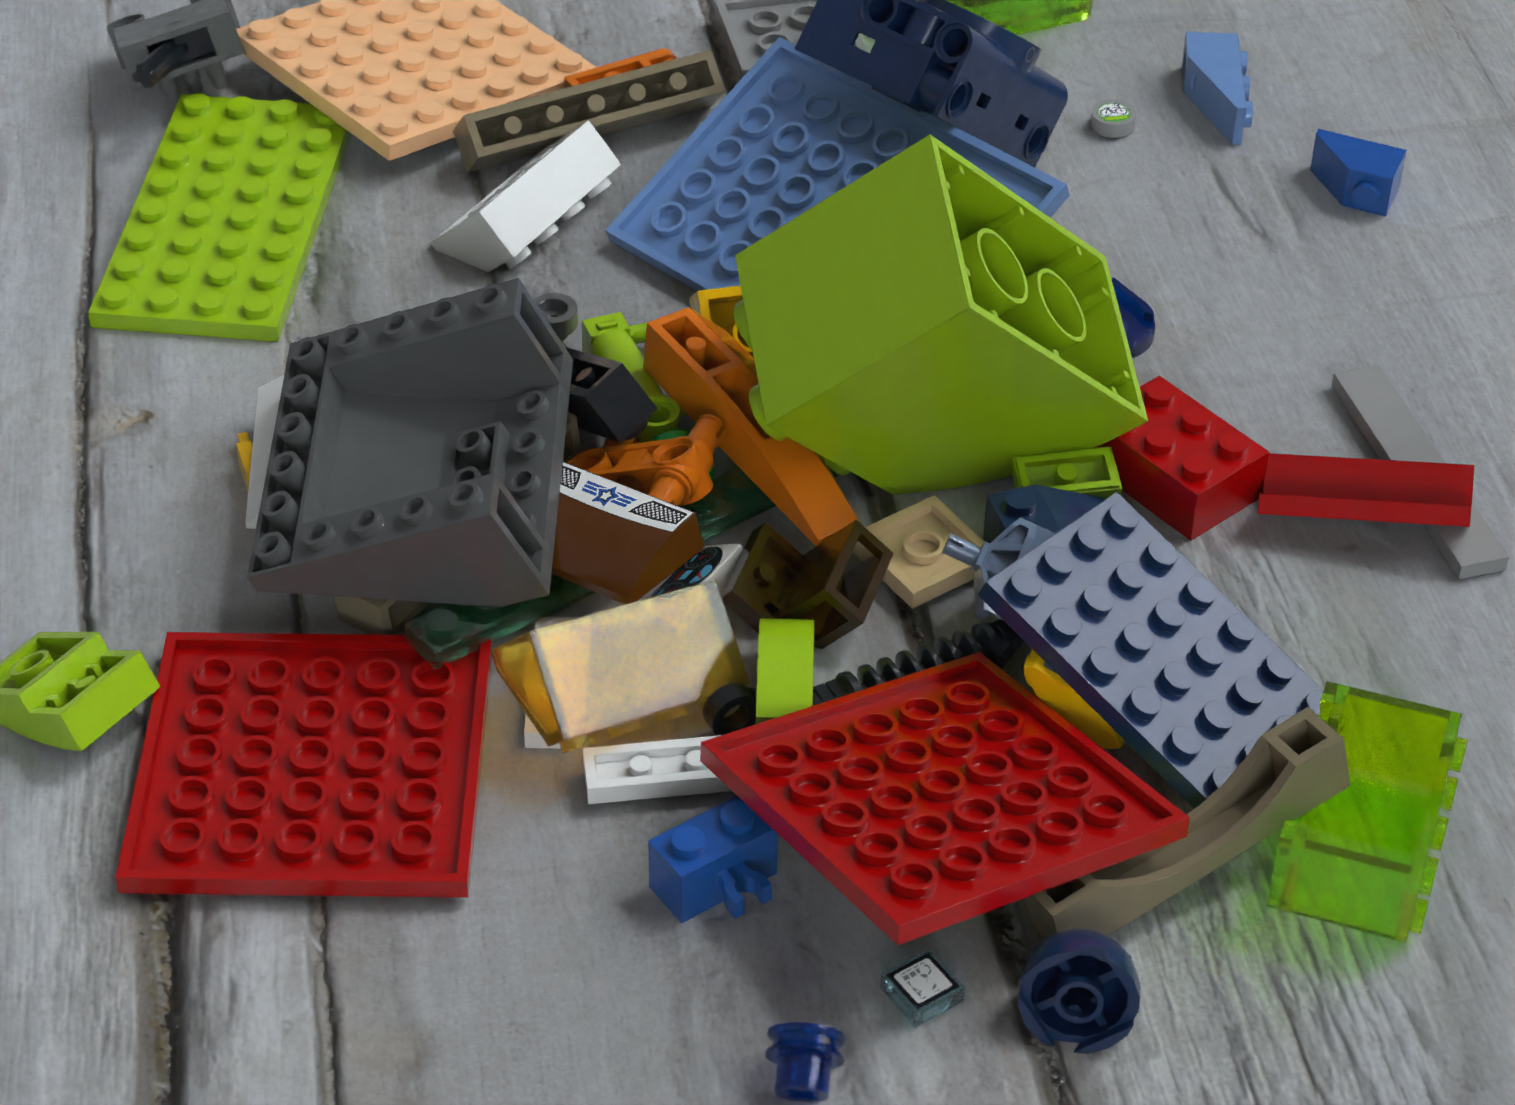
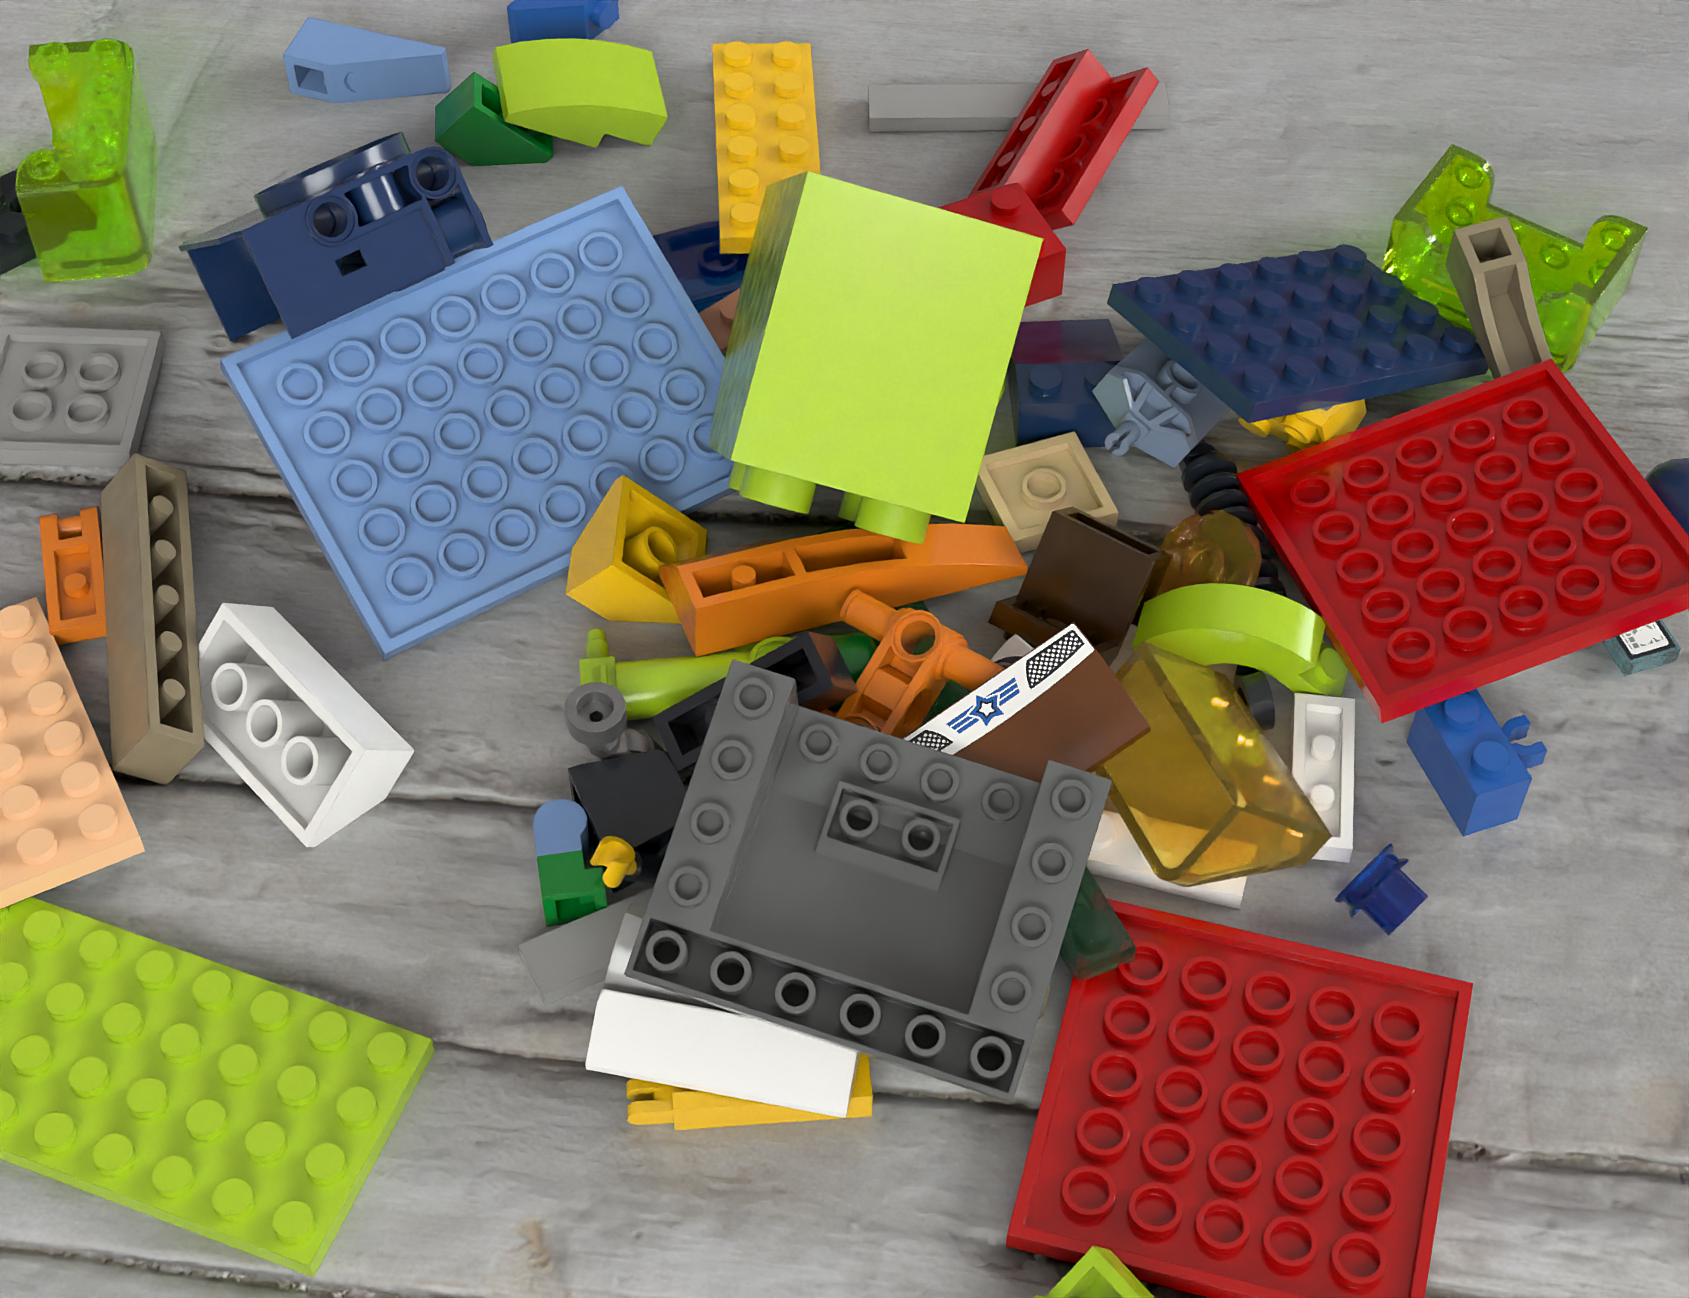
camera: 75 degrees left, 10 degrees up
none -> green slope [435,72,553,166]
none -> lime slope [492,38,668,148]
none -> yellow plate [712,41,821,254]
none -> clear orange tile [1156,510,1262,597]
none -> clear blue piece [1334,843,1429,936]

